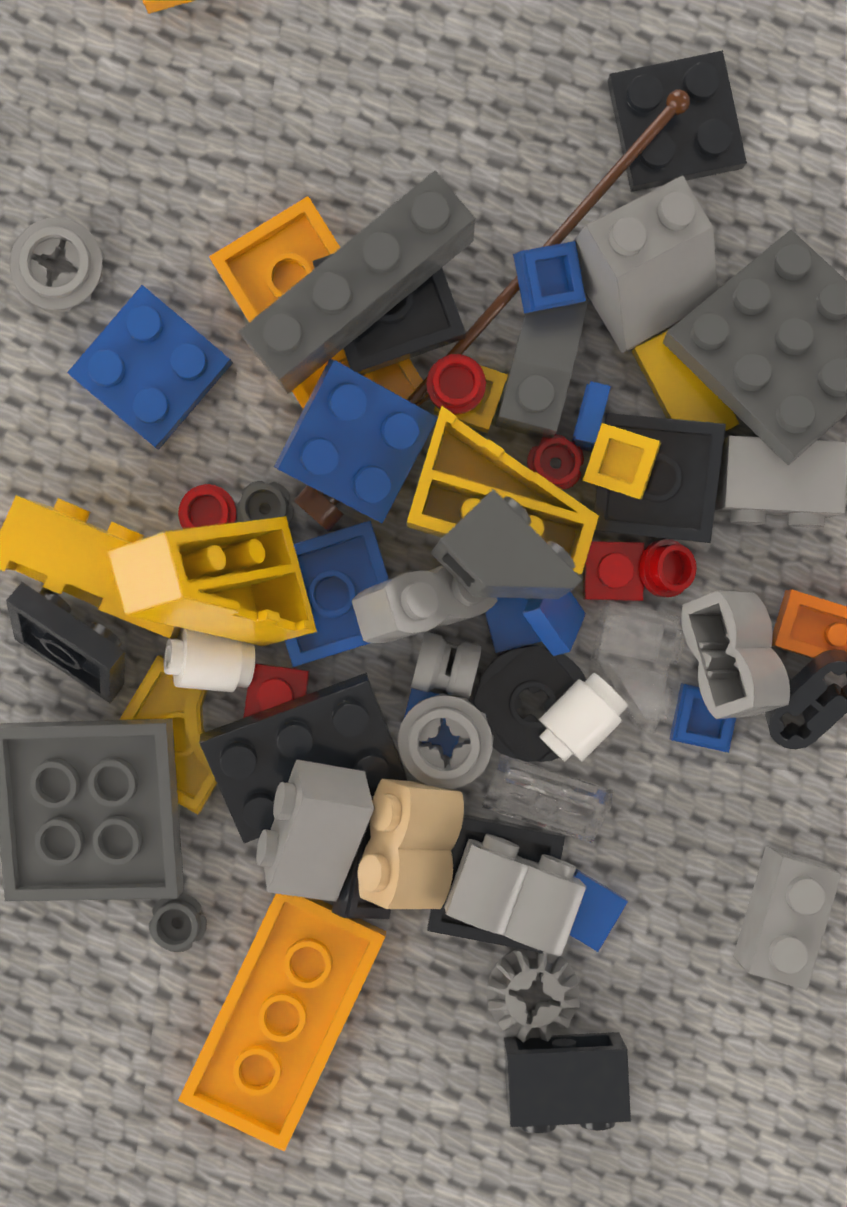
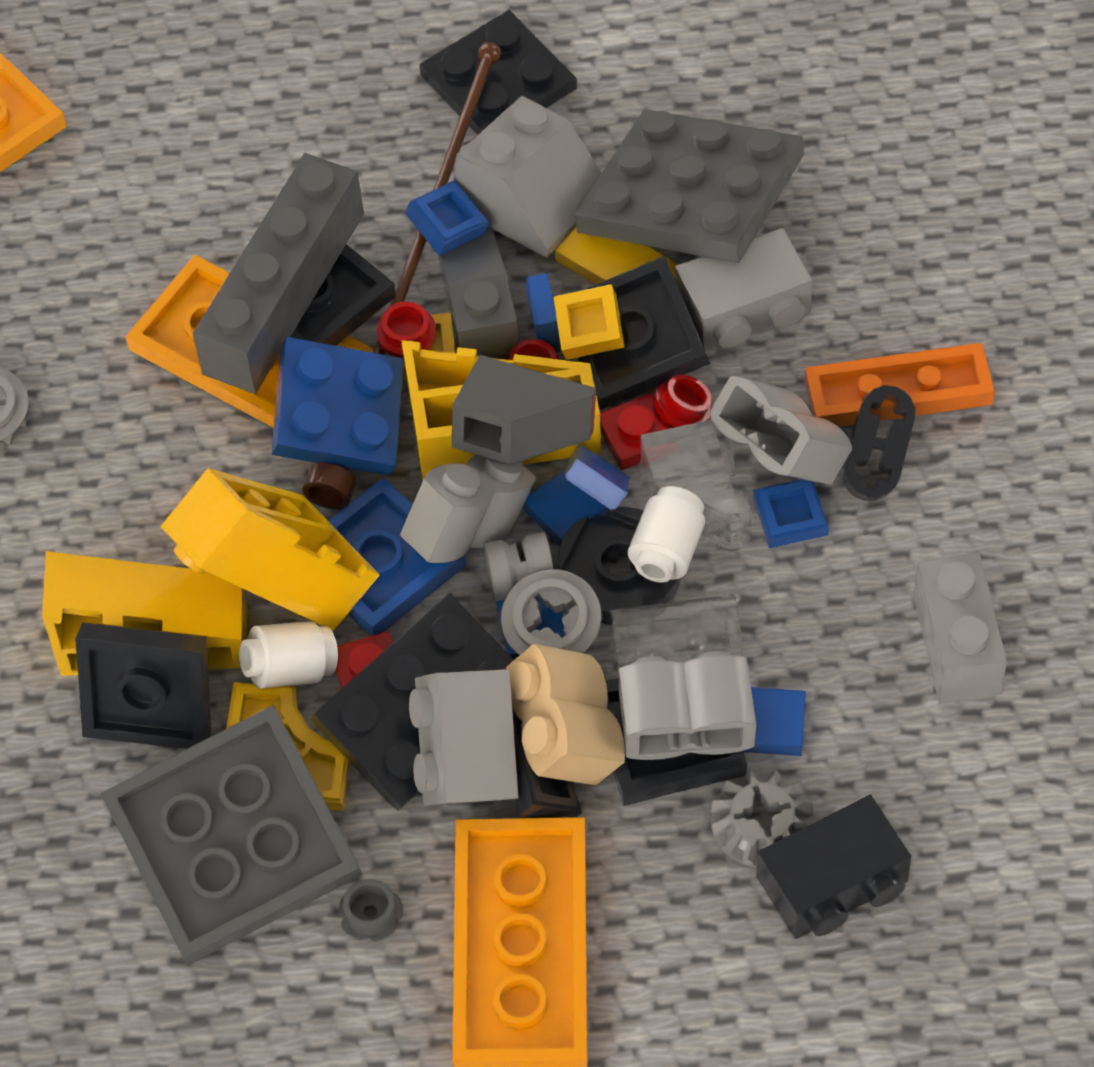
camera: 20 degrees left, 30 degrees down
blue plate [67,285,233,450] -> none

